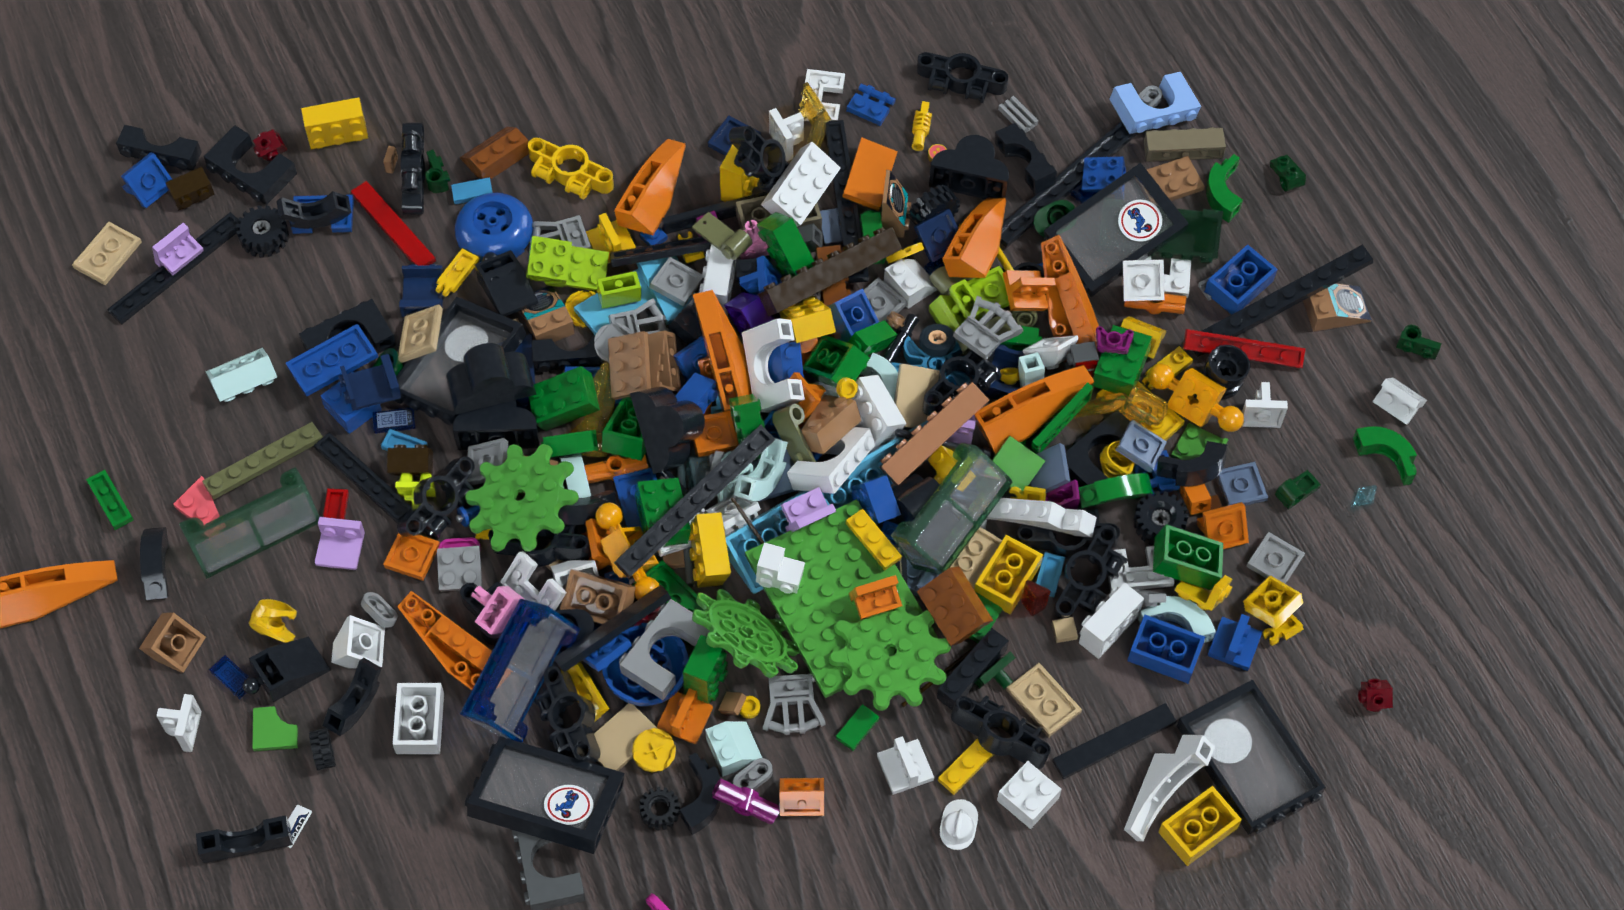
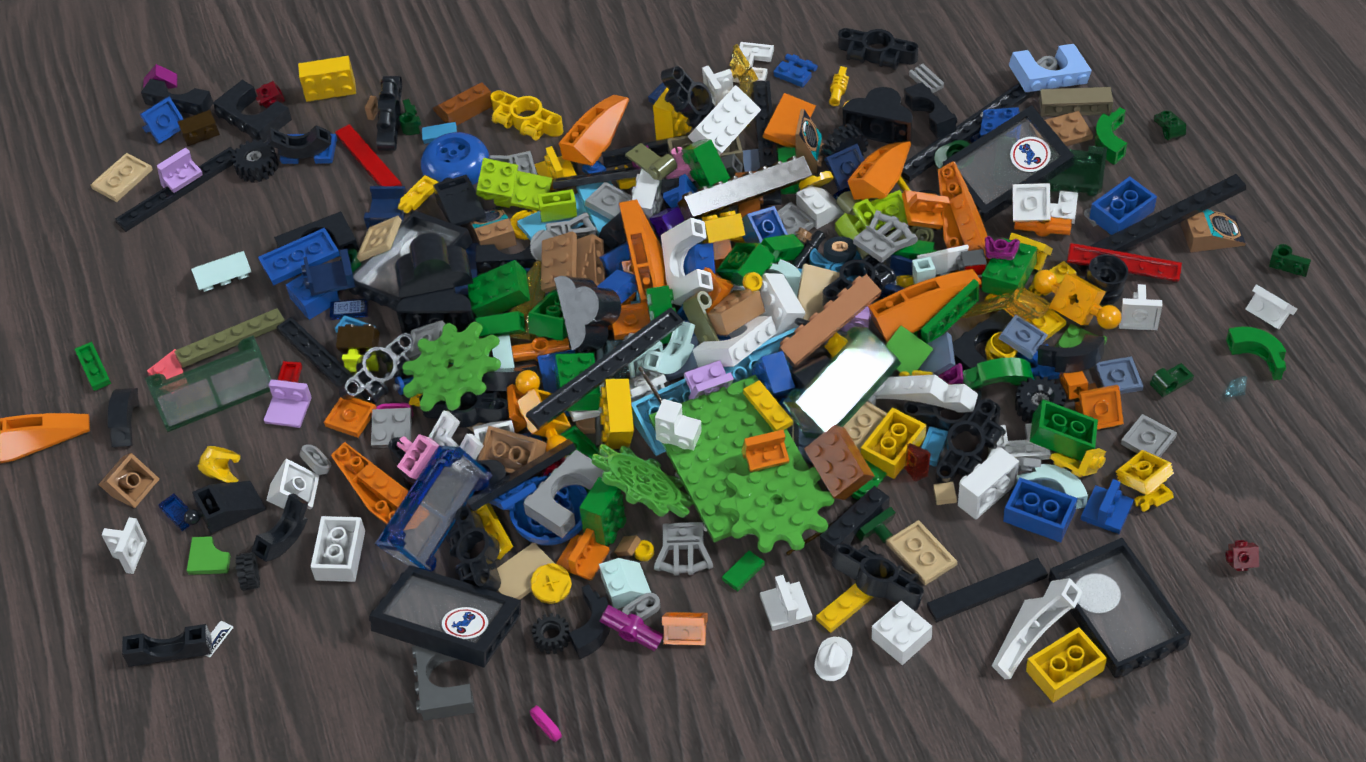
camera: 10 degrees right, 10 degrees down
none -> magenta slope [143,64,178,89]

